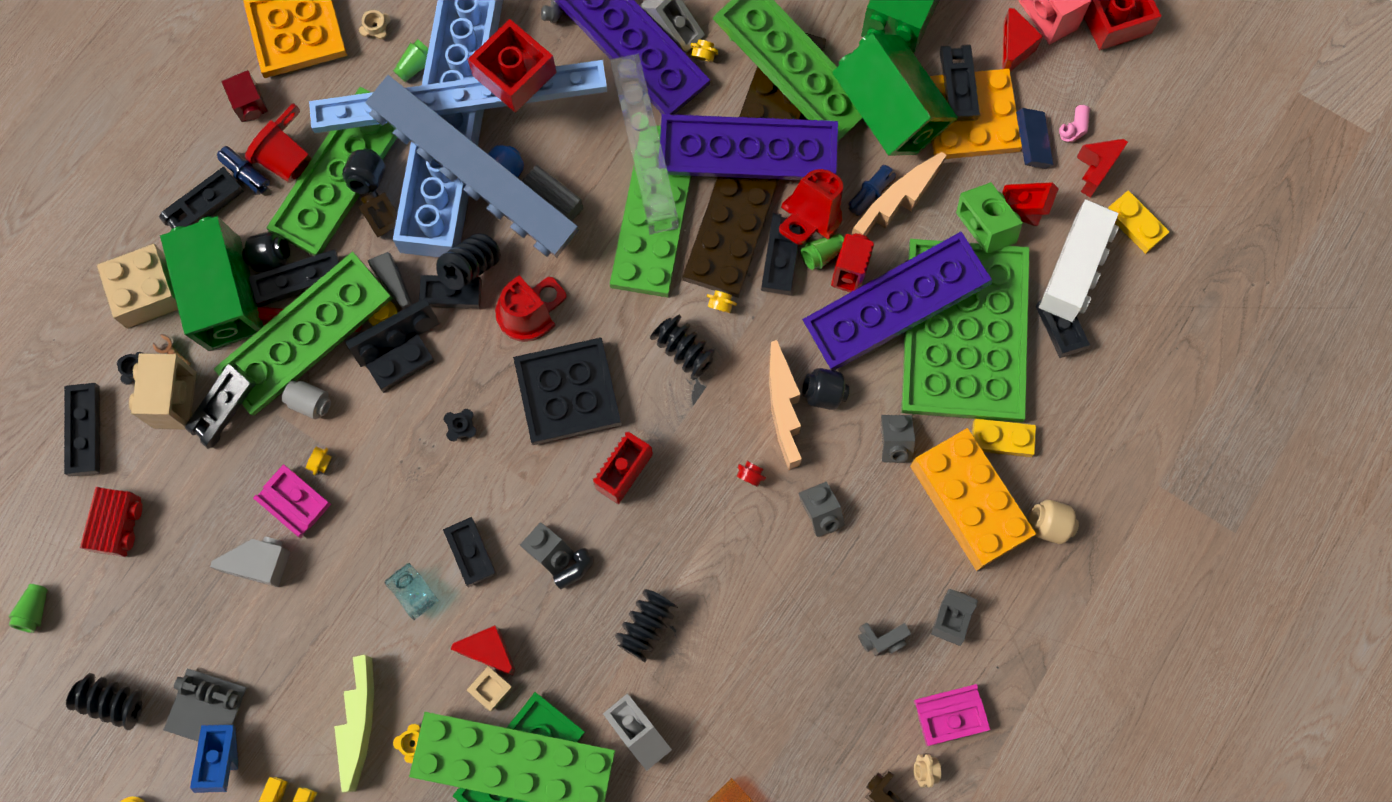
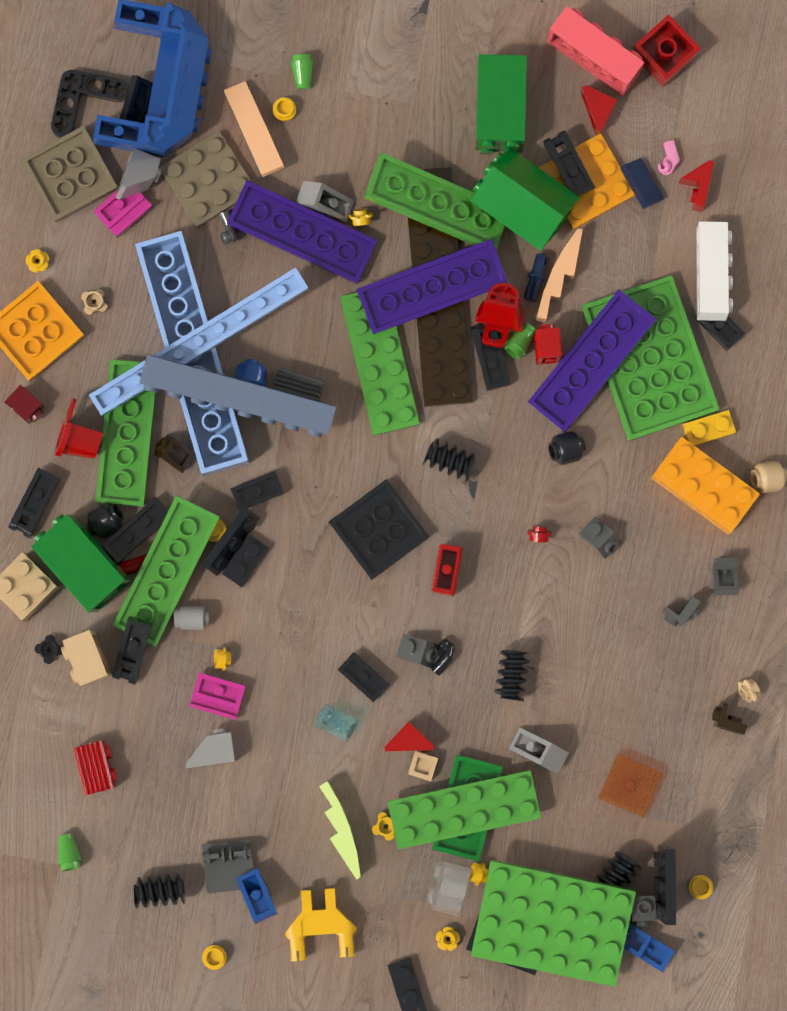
camera: 25 degrees left, 10 degrees up
black plate [64,383,100,477] -> none
nougat hand [153,334,191,366] -> none
dark blue axle [217,146,270,195] -> none
black head [342,149,386,194] -> none
dark grey slope [368,252,413,310] -> none
bright green cone [393,39,428,83] -> none
black piece [436,233,501,290] -> none
black plate [443,409,477,442] -> none
red brick [467,19,557,113] -> none
red container [495,275,567,342] -> none
clear arch [610,54,678,235] -> none
yellow plate [706,290,737,313] -> none
light nougat slope [769,340,801,470] -> none
dark grey bracket [880,415,915,463] -> none
dark pink plate [913,684,990,746] -> none
bright green brick [956,182,1023,254] -> none
red slope [1002,182,1059,226] -> none
yellow plate [1107,190,1169,254] -> none

